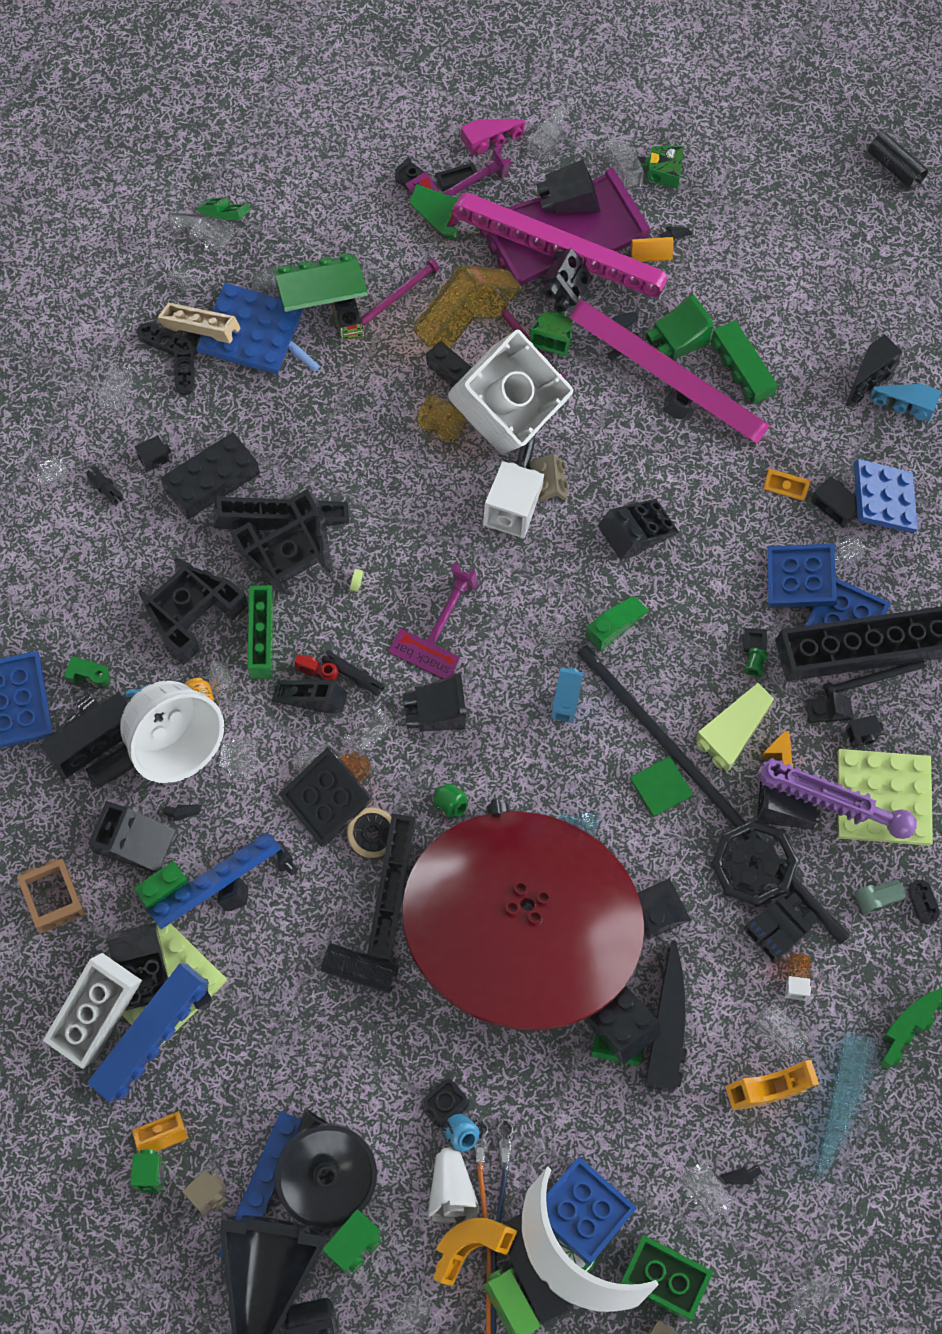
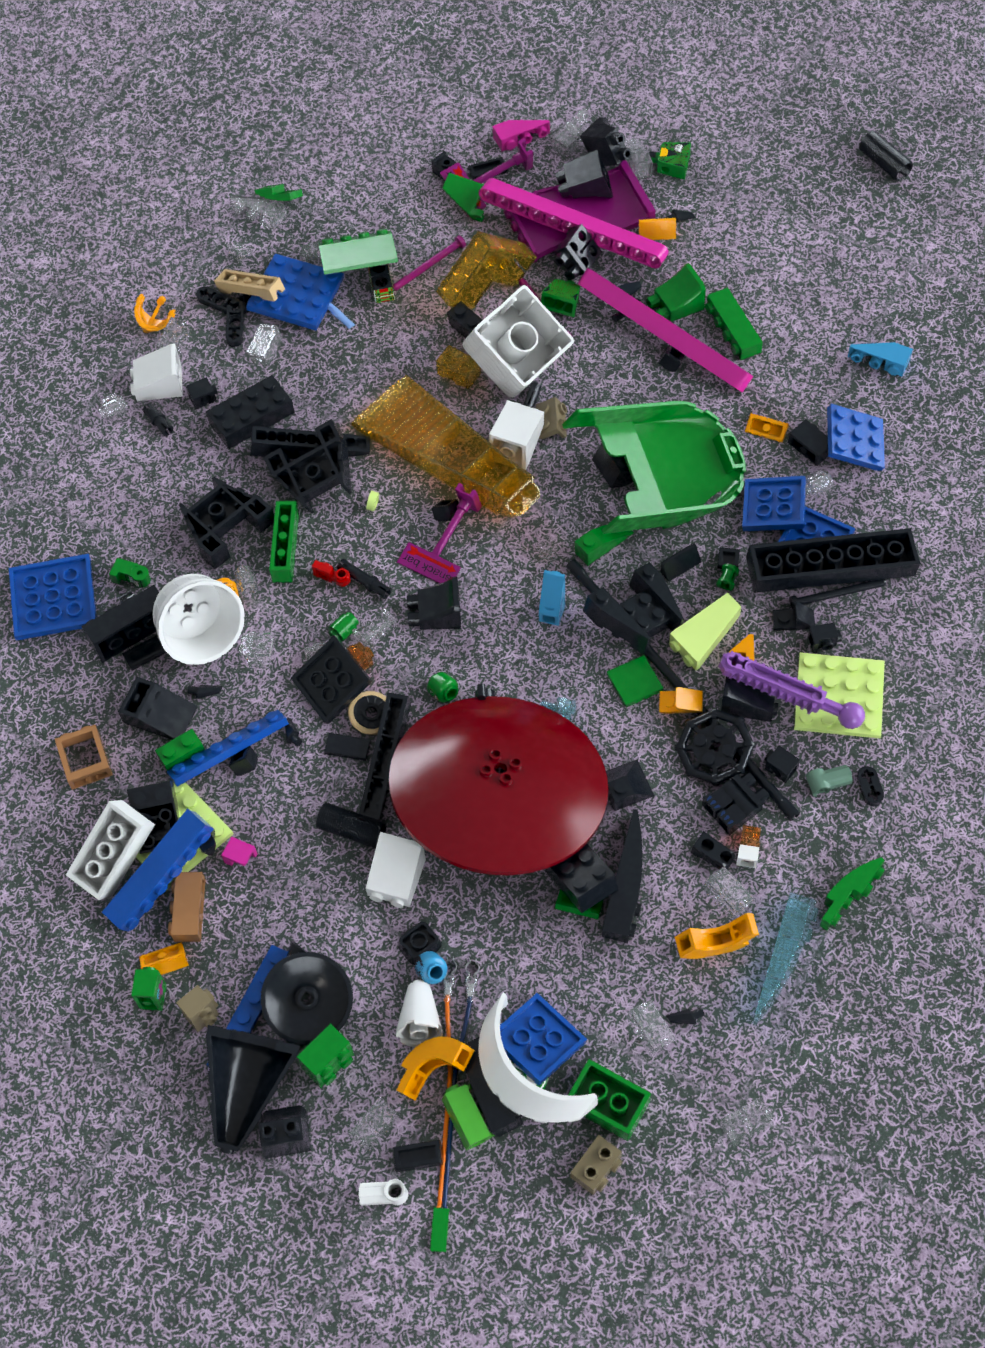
camera: 10 degrees right, 5 degrees down
black slope [272,680,348,713] -> none
black slope [845,334,902,407] -> none
none -> white slope [130,344,183,401]
none -> light orange helmet [134,293,176,333]
none -> medium nougat brick [168,872,206,942]
none -> dark pink panel [221,837,258,866]
none -> clear hinge [246,324,283,367]
none -> black tile [324,733,371,761]
none -> green brick [328,612,359,642]
none -> clear yellow brick [351,375,540,518]
none -> white slope [366,832,426,908]
none -> black slope [431,499,459,522]
none -> green windscreen [562,401,746,534]
none -> black hips [580,117,632,166]
none -> black wedge [583,562,684,654]
none -> light orange slope [659,687,703,714]
none -> black slope [660,543,701,582]
none -> black leg [690,831,736,872]
none -> black brick [764,746,800,783]

